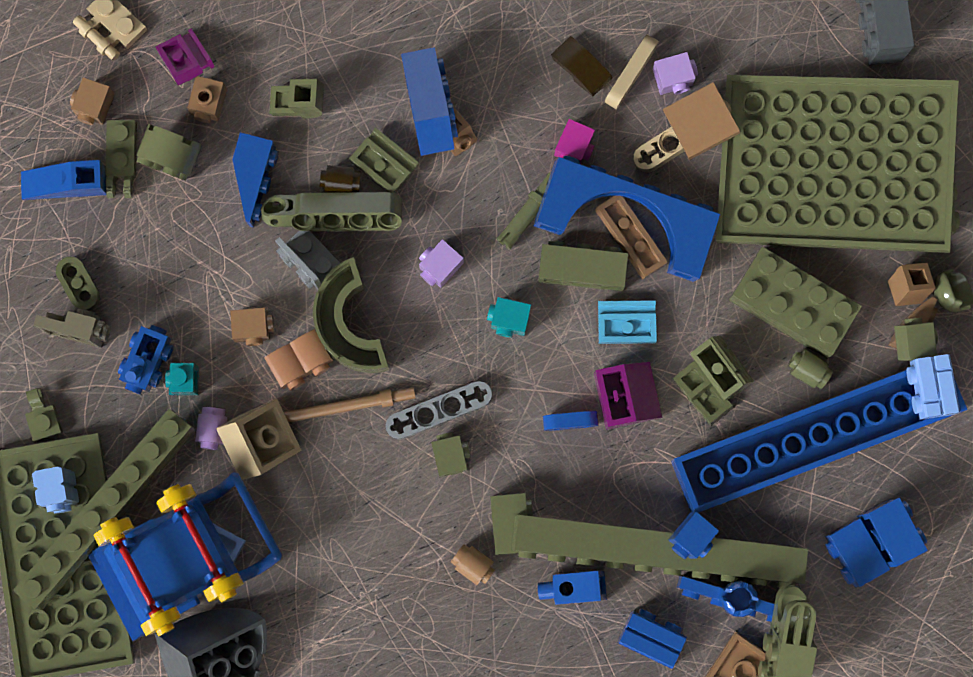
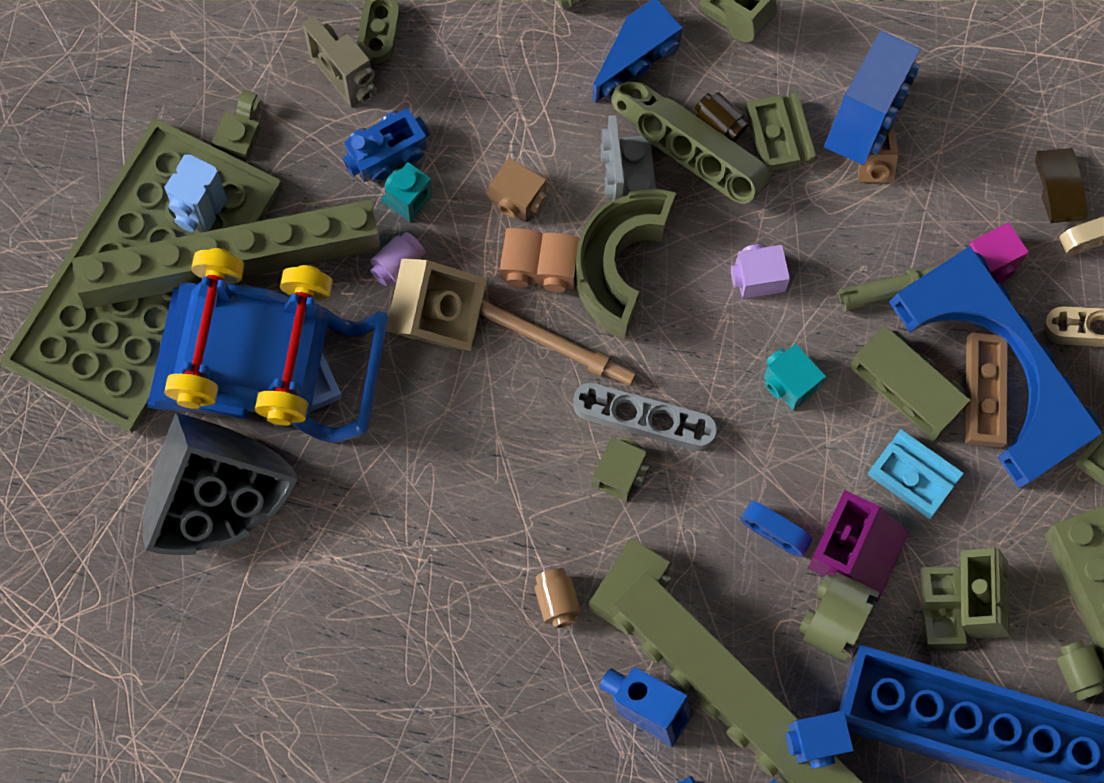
camera: 35 degrees right, 10 degrees down
none -> olive brick [799,571,880,662]

